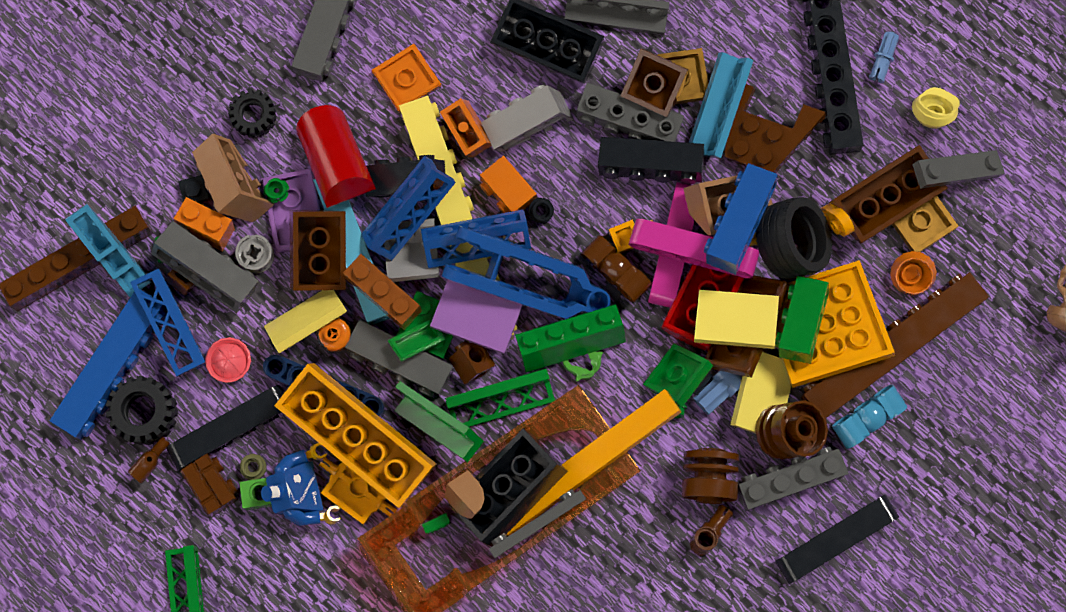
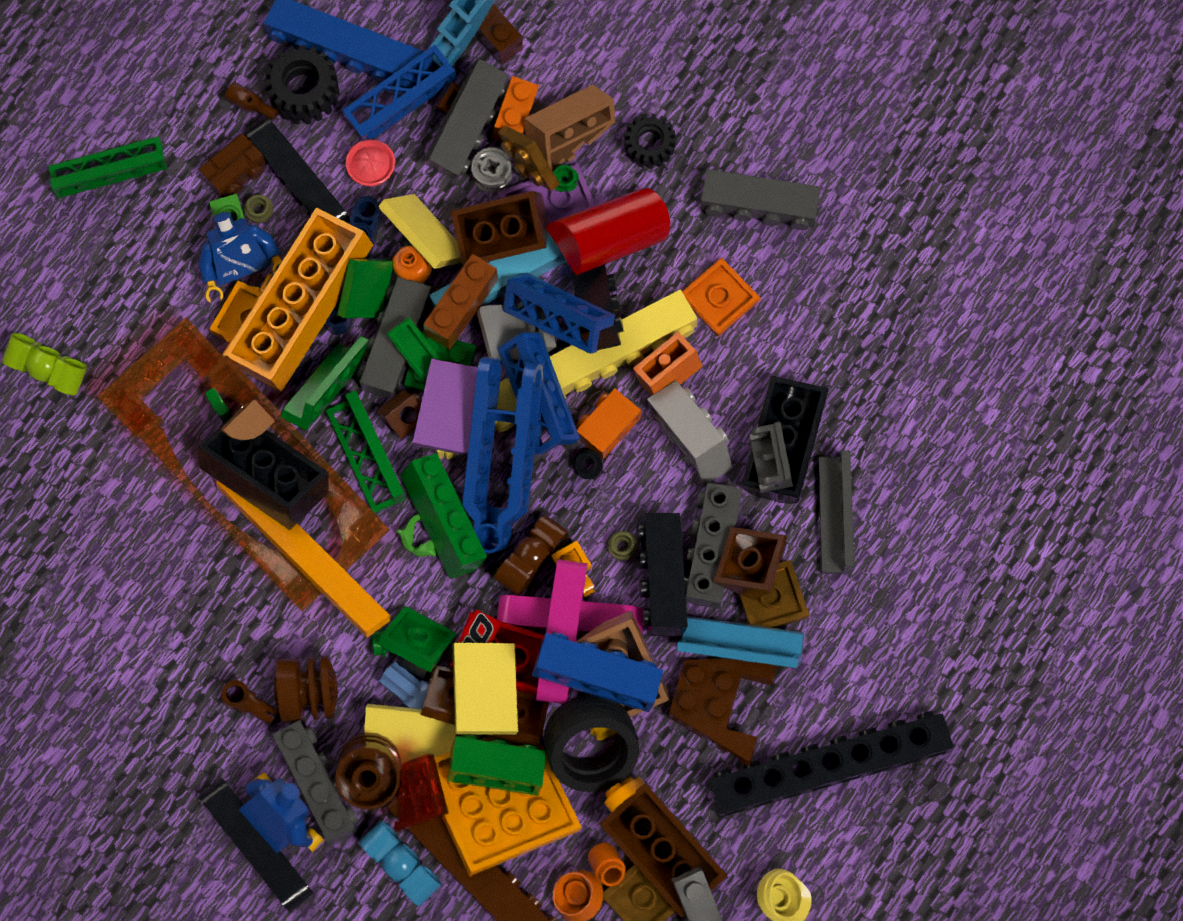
camera: 80 degrees right, 5 degrees down
black plate [178,175,210,203] -> none
dark grey plate [489,489,586,558] -> none
medium blue axle [868,32,899,83] -> none
none -> blue torso [239,772,324,853]
none -> green tile [337,259,393,318]
none -> clear red wing [394,754,449,831]
none -> sticker [457,610,502,643]
none -> pearl gold plate [498,125,560,191]
none -> orange brick [588,843,625,886]
none -> olive plate [608,531,637,561]
none -> dark grey hinge [750,422,793,493]

